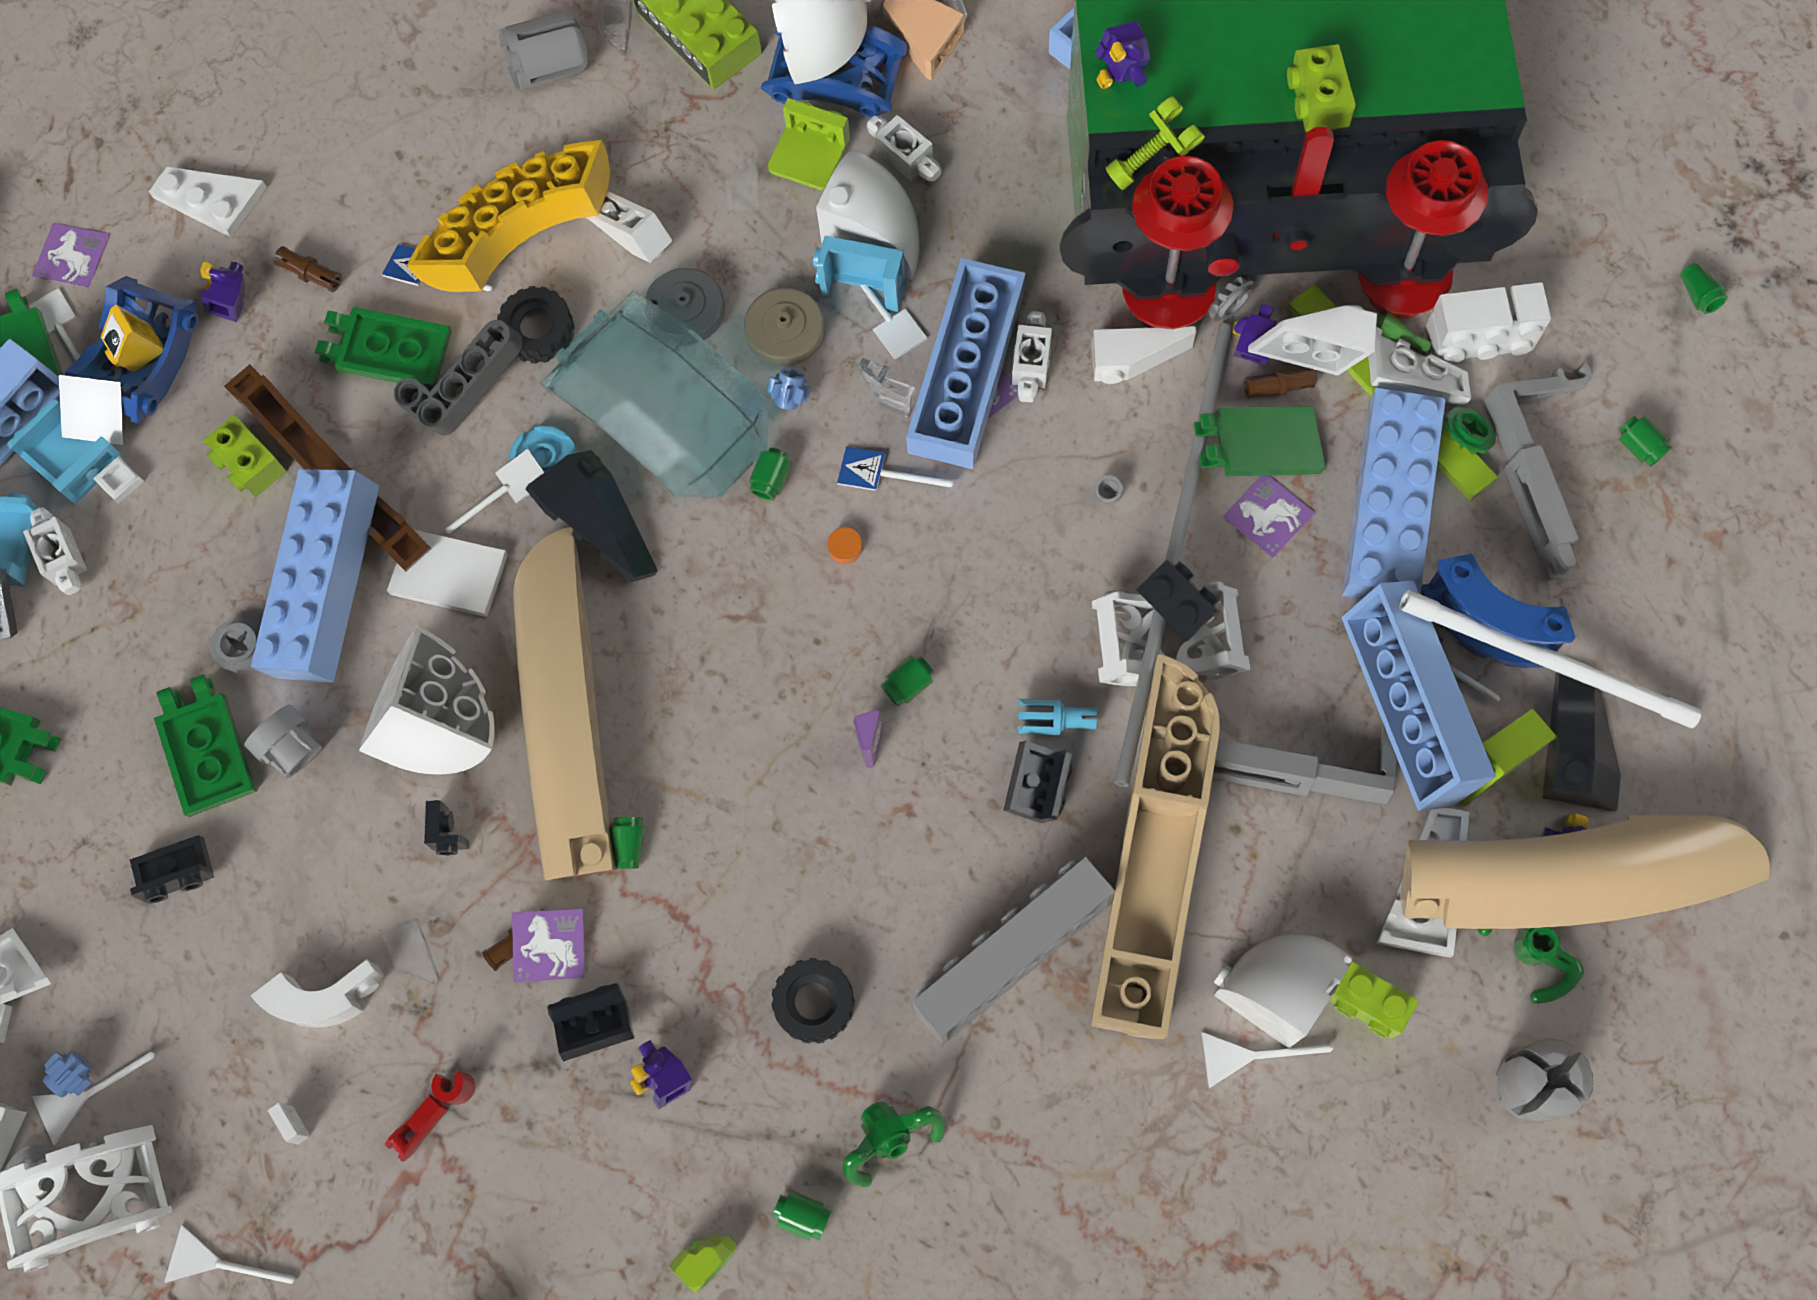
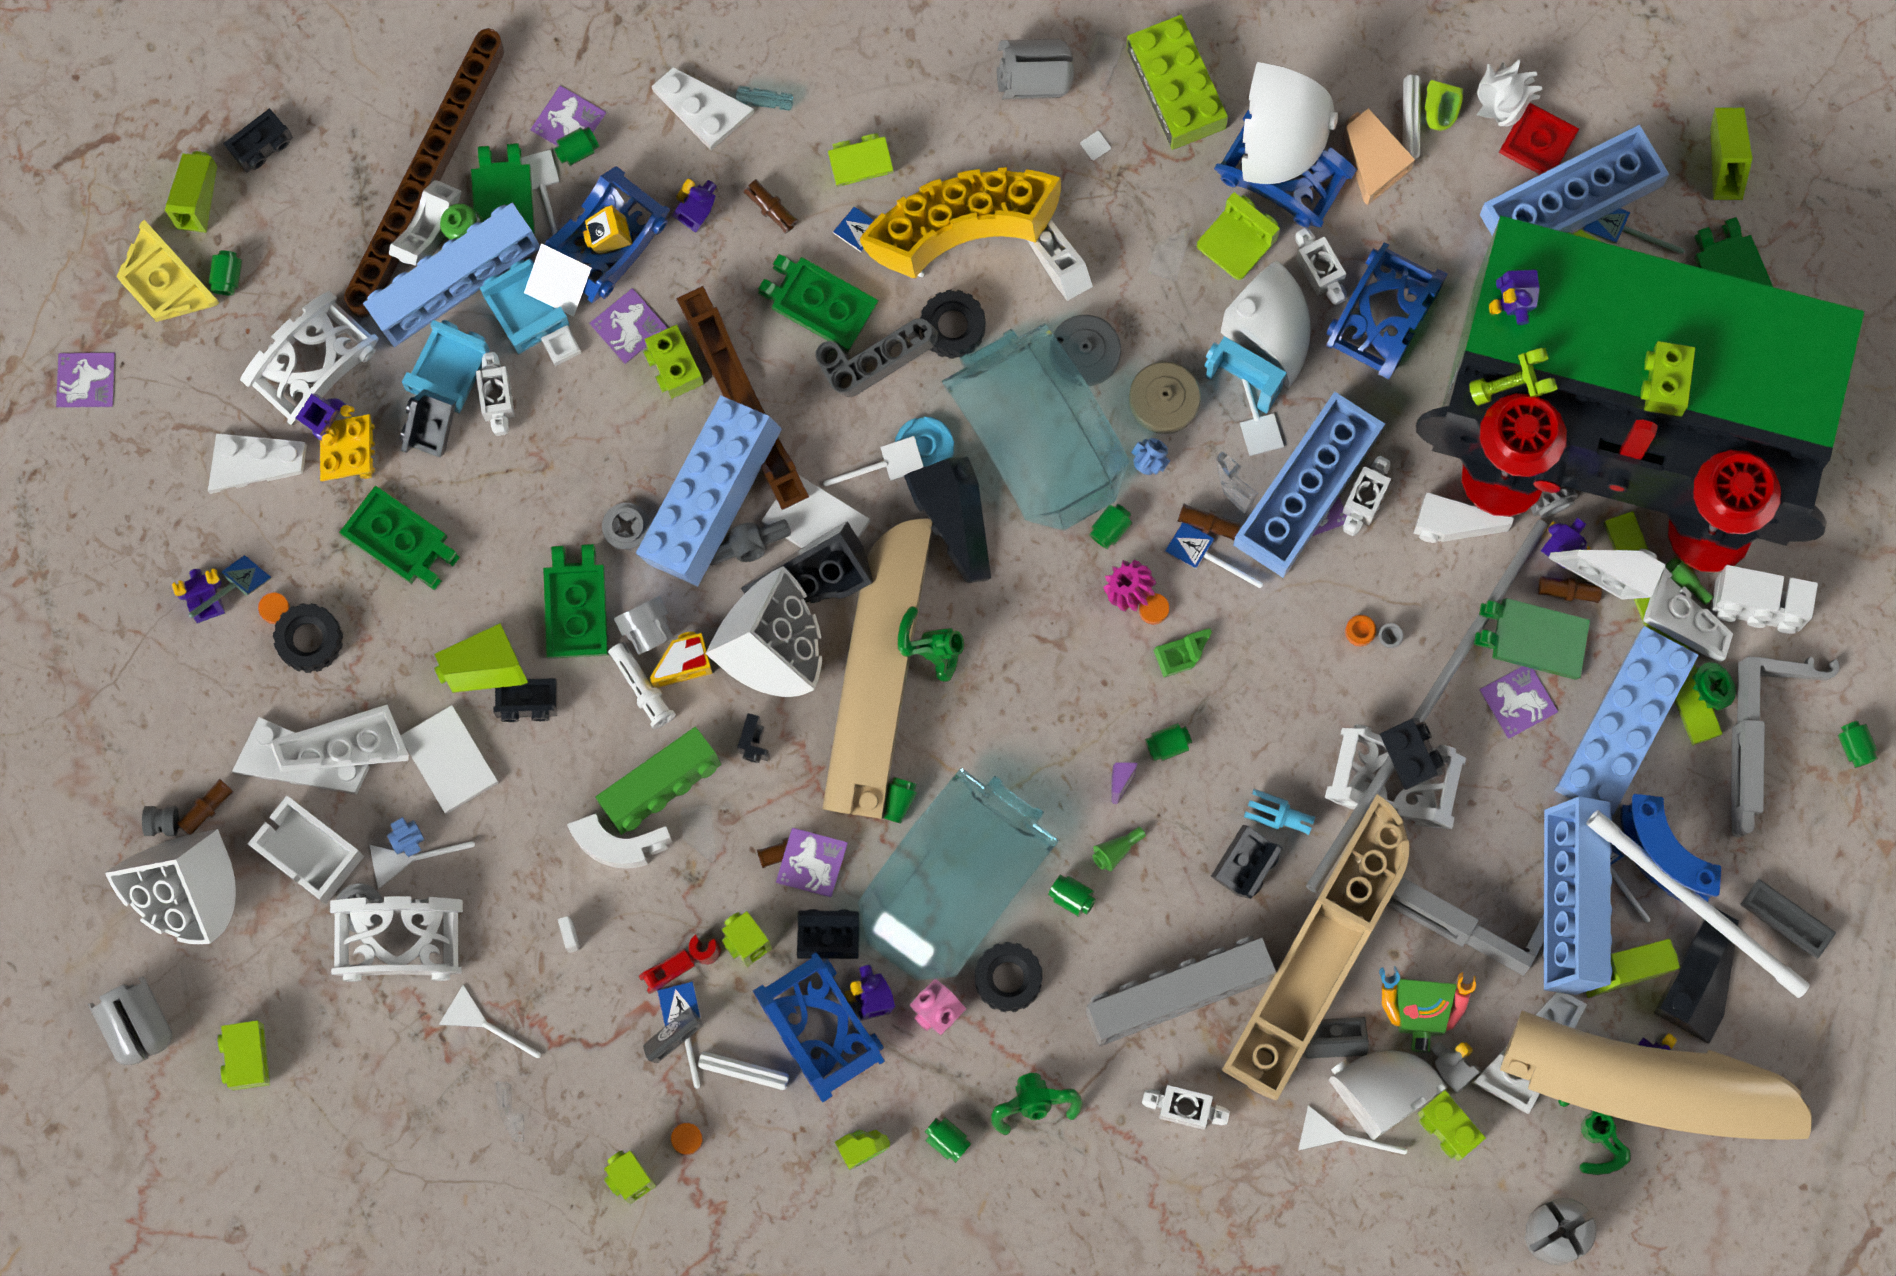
camera: 15 degrees right, 5 degrees up
none -> white tile [400,705,498,814]
none -> lime slope [434,623,528,693]
none -> green brick [554,126,600,166]
none -> medium lavender sticker [589,288,668,364]
none -> bright green brick [595,726,721,835]
none -> white pin [608,642,676,729]
none -> dark grey slope [643,1007,704,1063]
none -> slope [650,631,713,688]
none -> piece [657,982,701,1089]
none -> white axle [698,1051,789,1090]
none -> dark grey axle [710,519,791,566]
none -> lime brick [722,911,772,968]
none -> clear light blue axle [736,86,794,111]
none -> black wedge [741,521,873,603]
none -> blue fence [753,953,885,1103]
none -> lime brick [828,133,894,187]
none -> clear light blue windscreen [858,768,1060,981]
none -> green piece [898,606,964,682]
none -> bright pink brick [910,979,966,1035]
none -> green brick [1048,874,1096,917]
none -> white sticker [1080,131,1111,160]
none -> bright green cone [1092,827,1146,872]
none -> dark pink gear [1103,559,1156,612]
none -> white piece [1142,1085,1230,1130]
none -> bright green slope [1153,628,1212,678]
none -> reddish brown pin [1177,503,1241,541]
none -> dark grey slope [1305,1017,1369,1059]
none -> blue fence [1326,242,1448,379]
none -> orange tile [1345,615,1376,646]
none -> torso [1379,966,1476,1053]
none -> light grey piece [1431,1041,1482,1093]
none -> dark grey plate [1740,879,1836,959]

